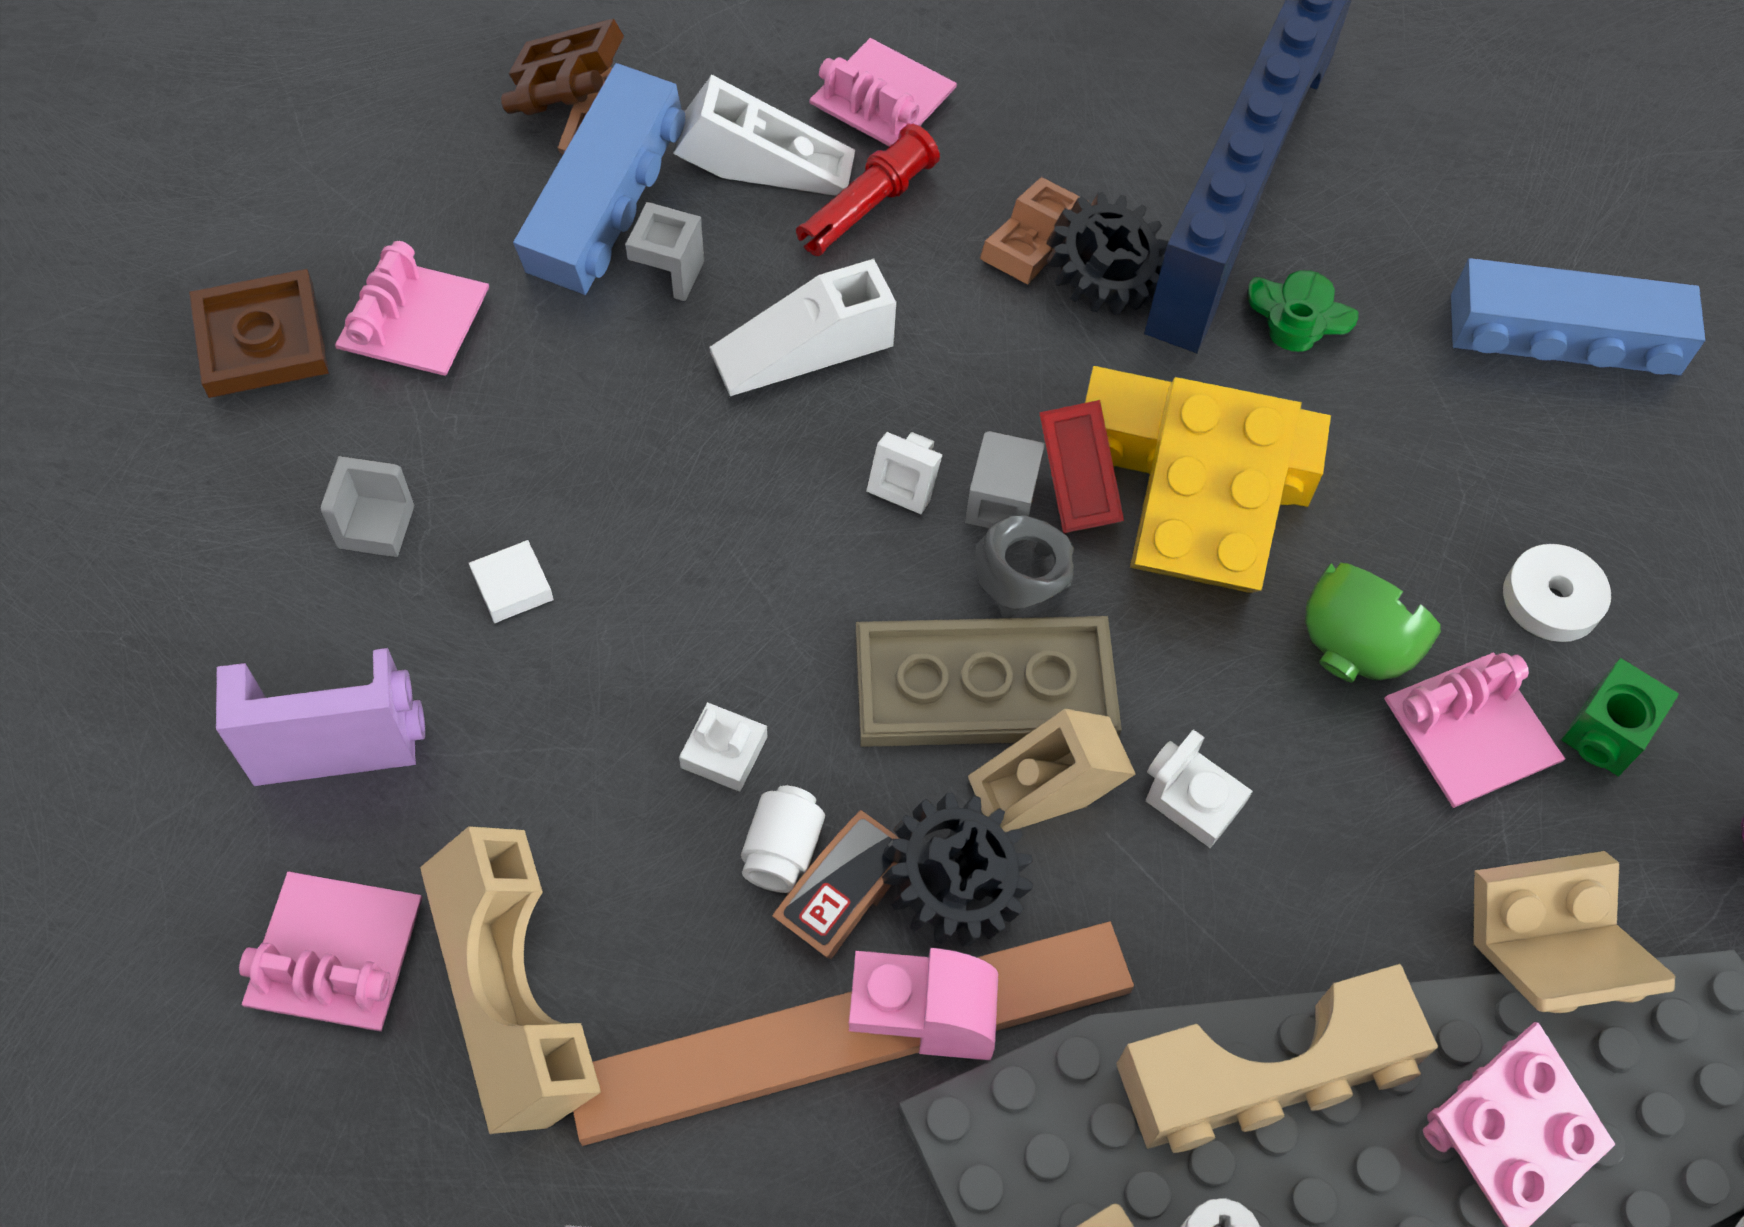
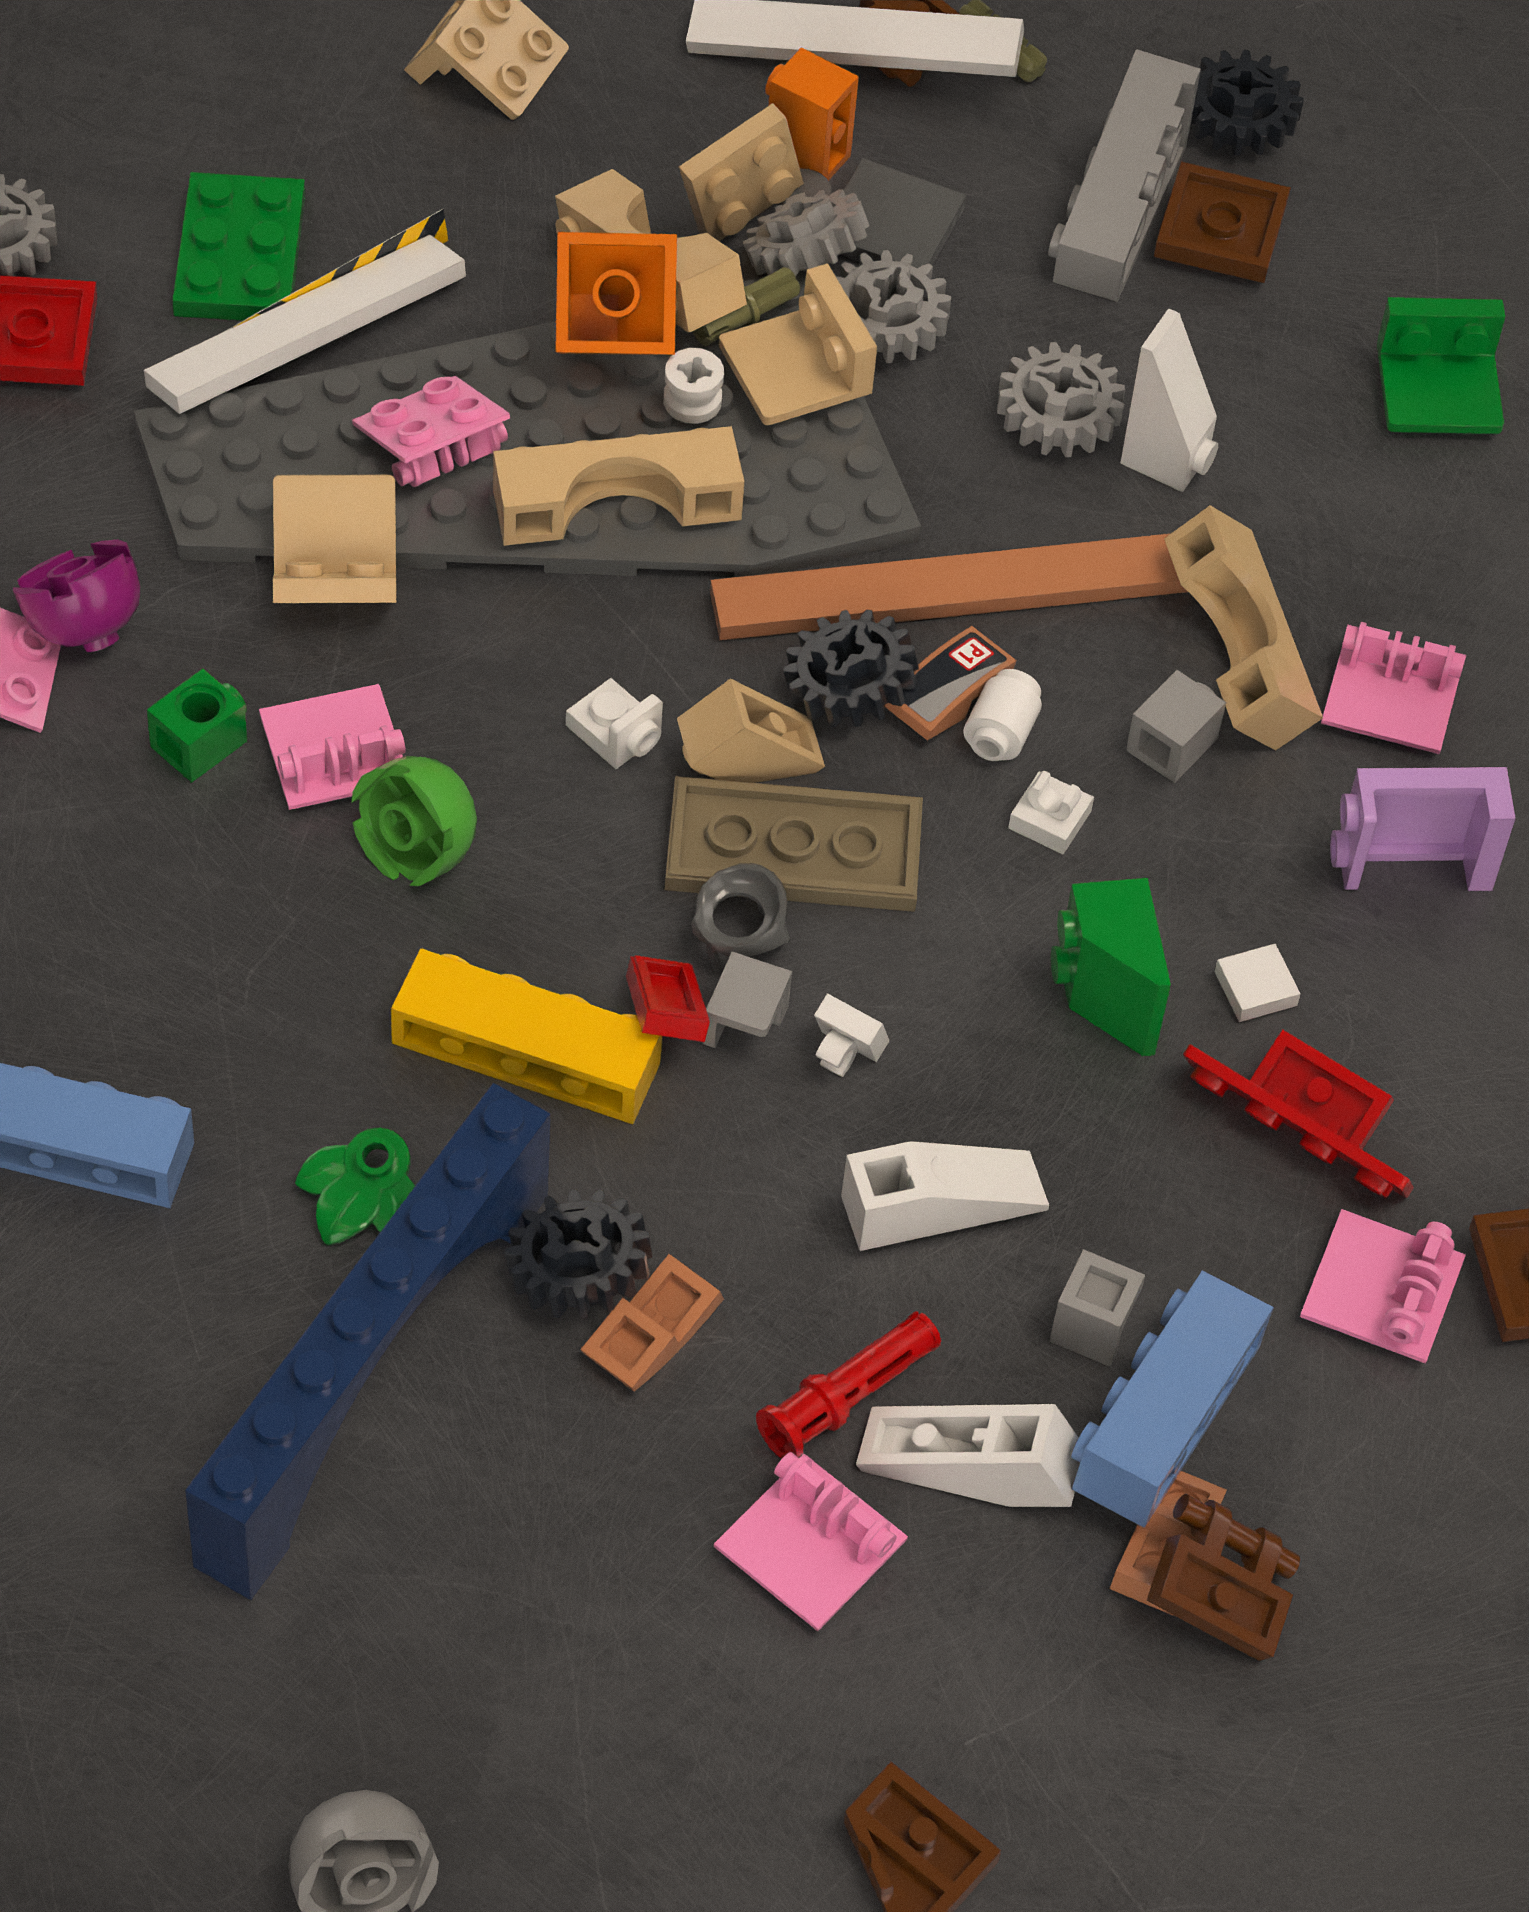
camera: 175 degrees left, 5 degrees down
light grey panel [321,456,415,557] -> none
bright pink brick [849,948,998,1060] -> none
yellow brick [1130,377,1302,593] -> none
white piece [1503,544,1611,642] -> none
none -> green slope [1051,878,1171,1056]
none -> light grey brick [1126,670,1226,783]
none -> red bracket [1183,1029,1414,1199]

